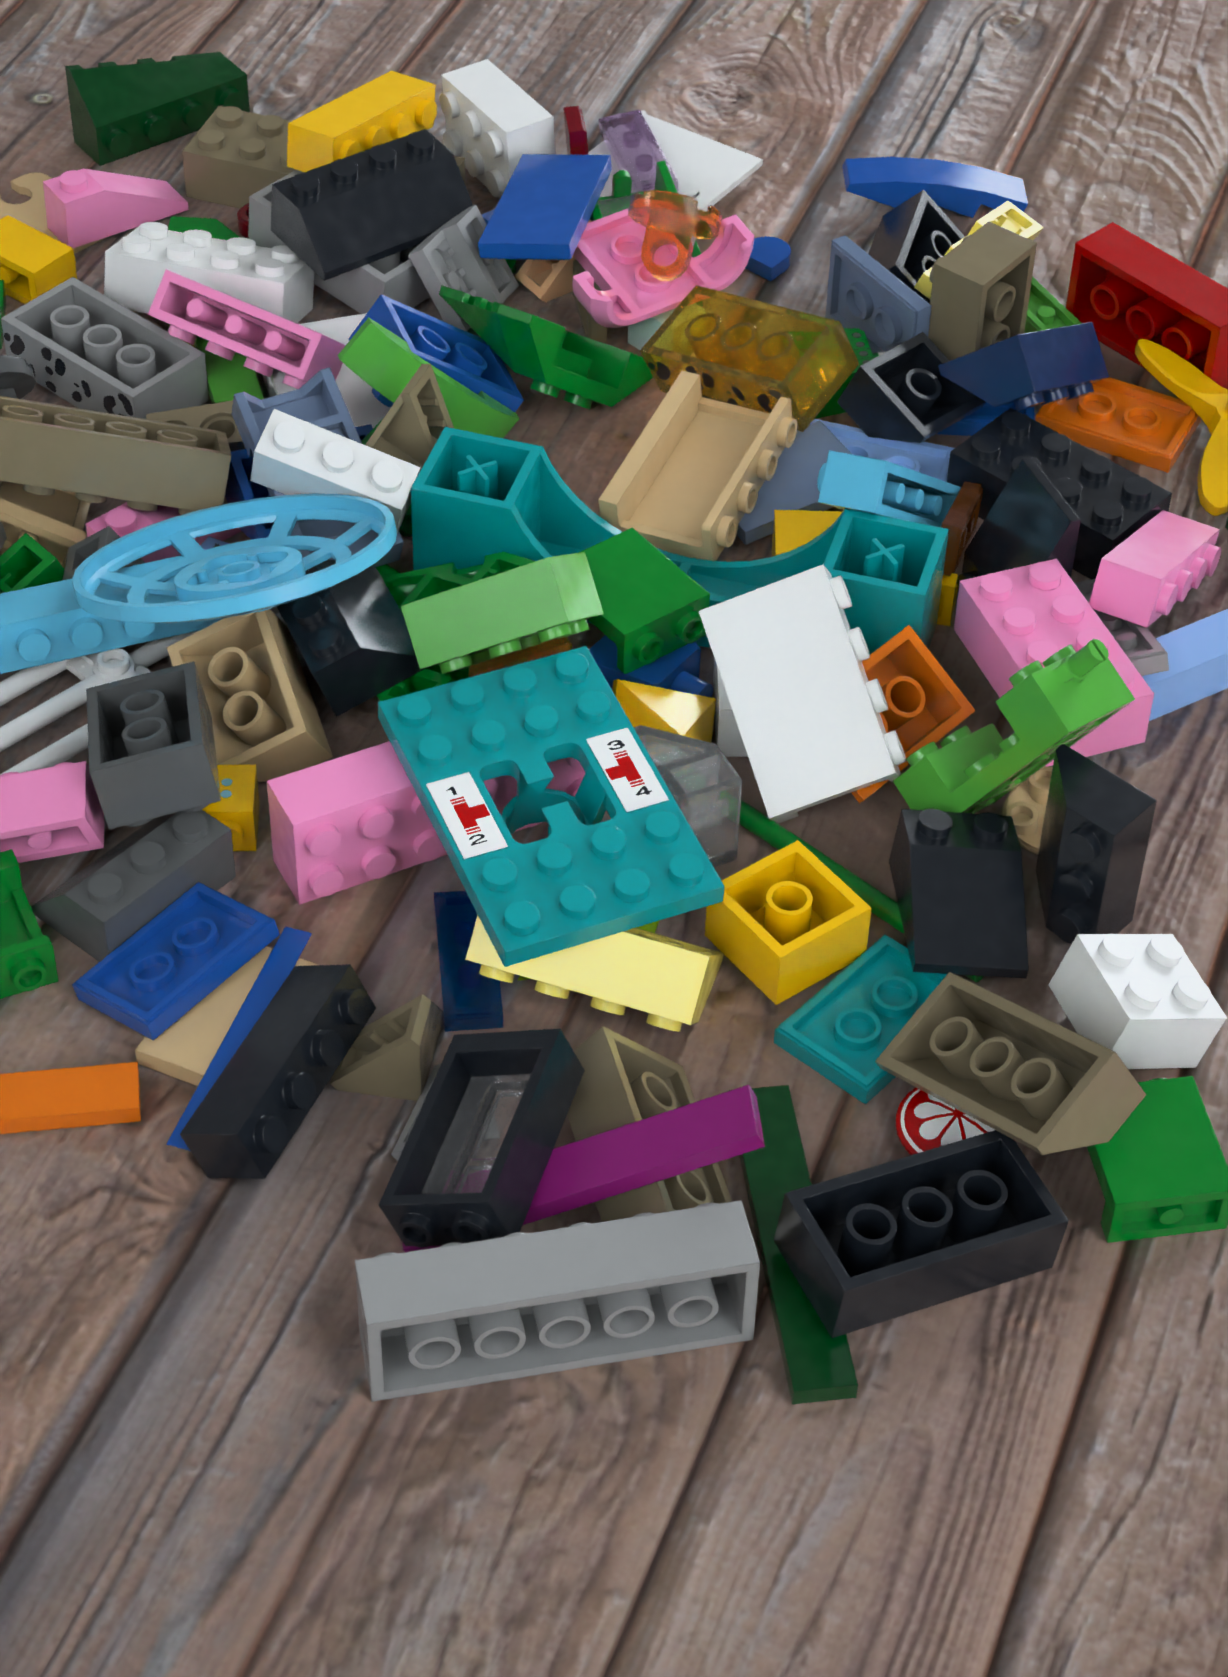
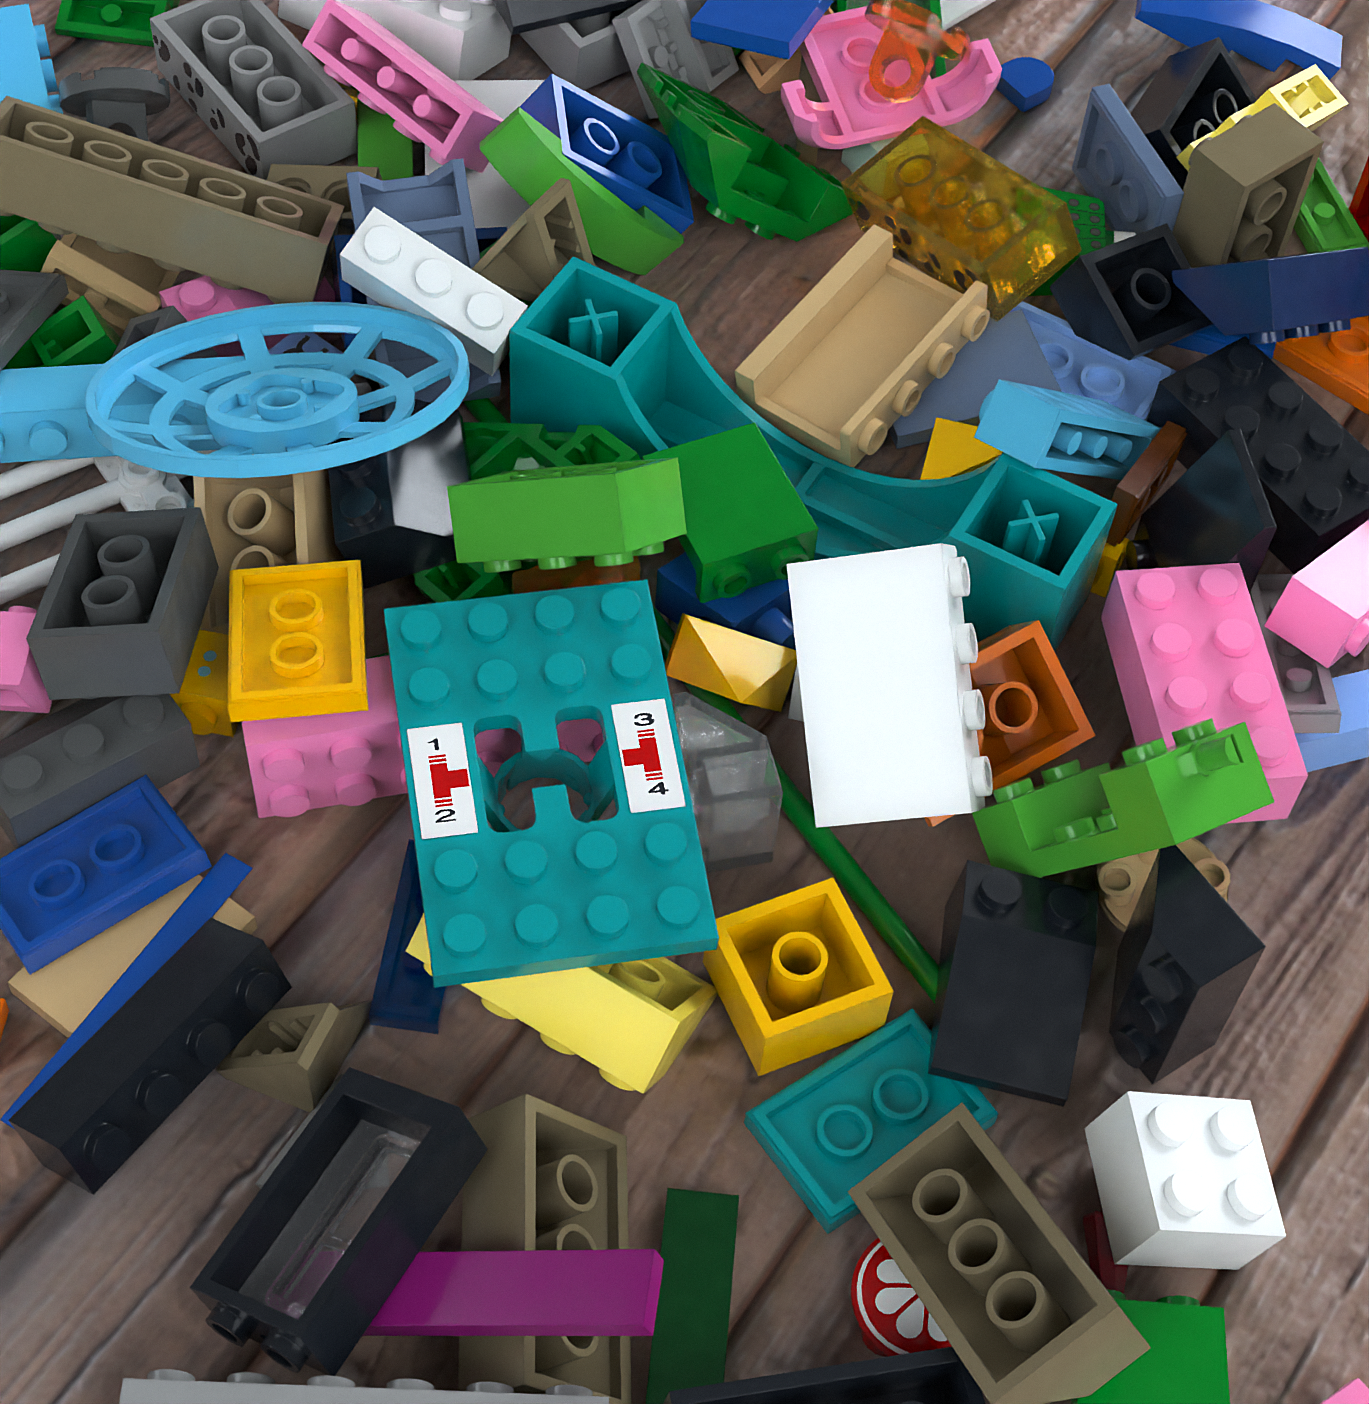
camera: 10 degrees right, 10 degrees up
none -> yellow tile [228,560,369,722]

